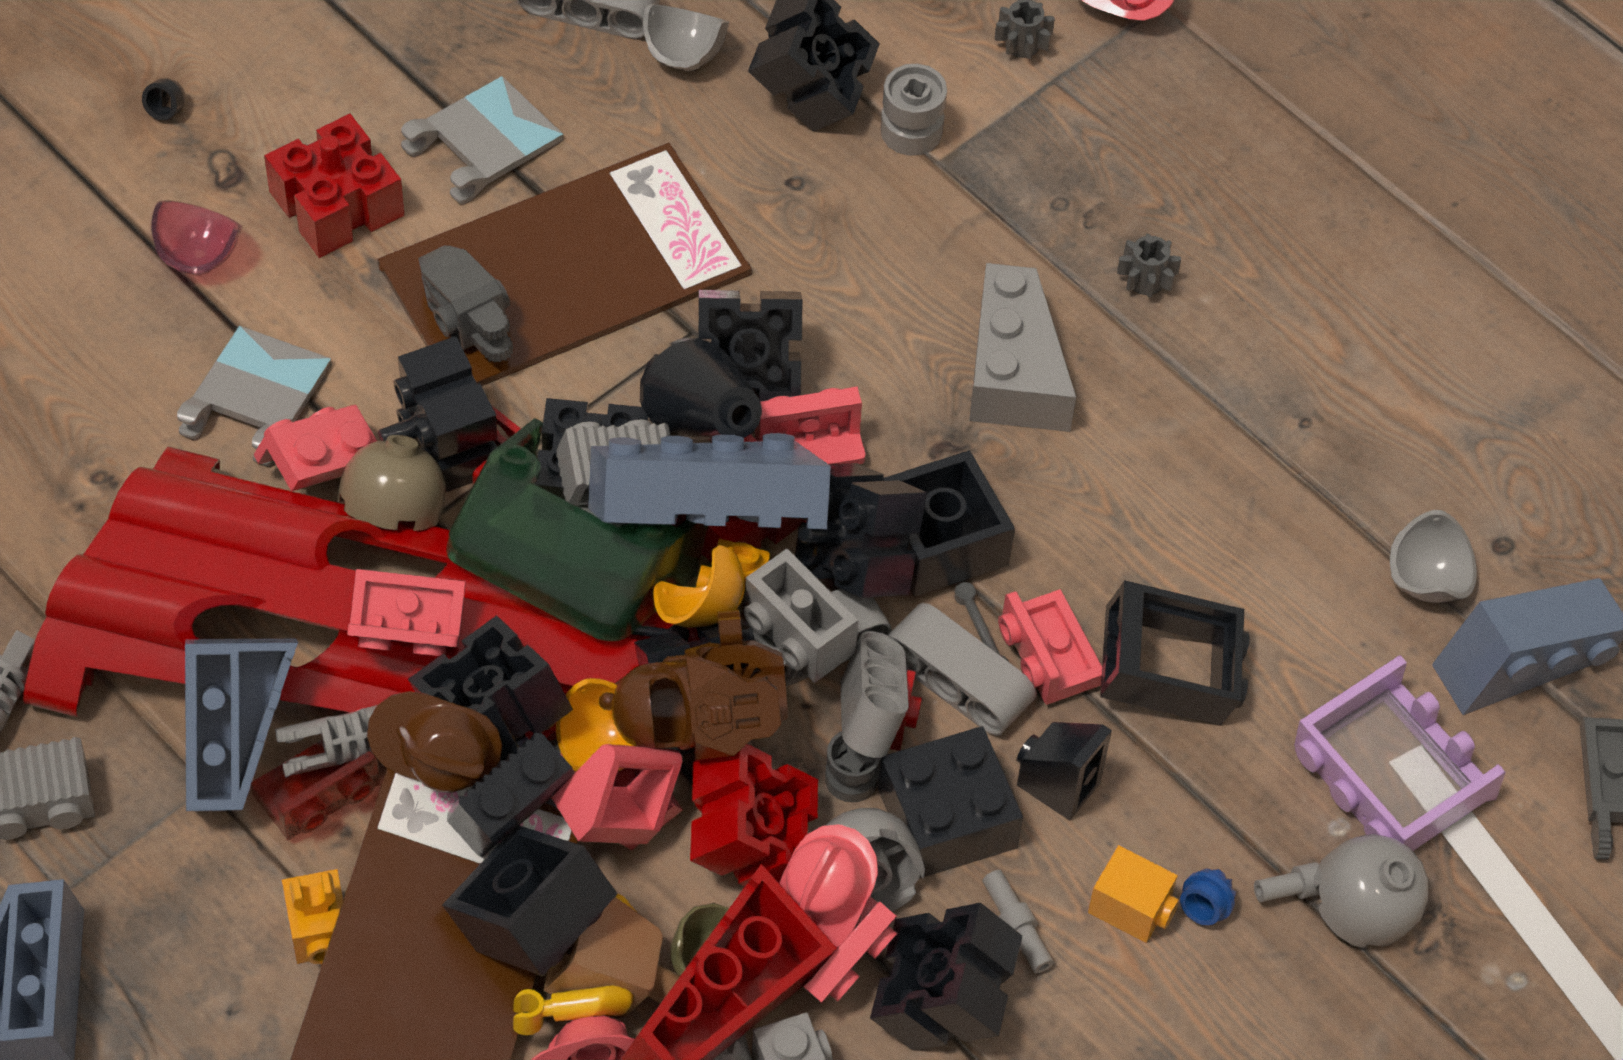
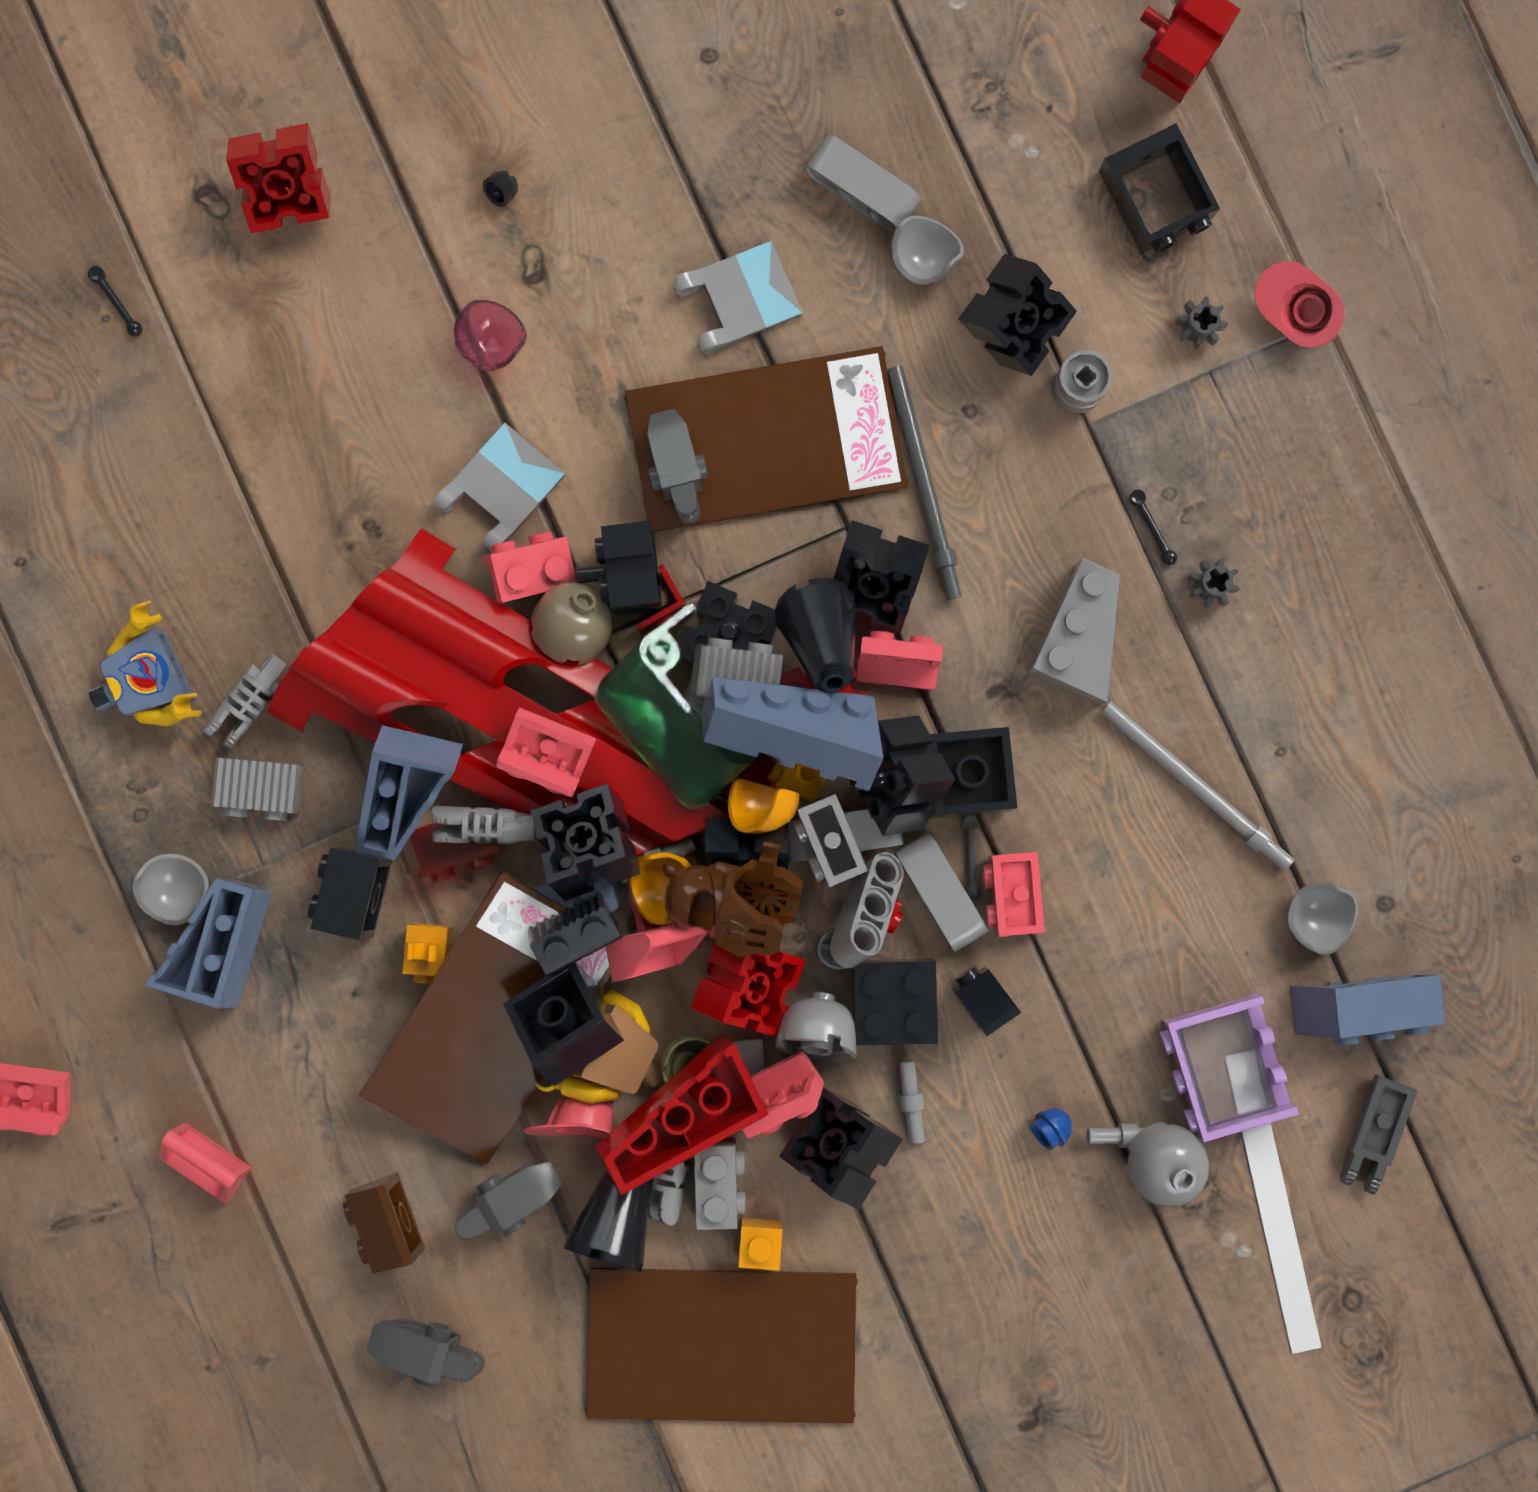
camera: 20 degrees right, 30 degrees up
red brick [264,113,405,258] -> none
reddish brown piece [367,691,502,793] -> none
coral piece [779,824,878,950] -> none
light orange brick [1088,845,1180,943] -> none
black window [1100,580,1250,725] -> none
none -> black brick [308,848,392,940]
none -> dark grey bar [887,366,962,600]
none -> light grey bar [1100,701,1294,871]
none -> black hinge [1129,489,1177,565]

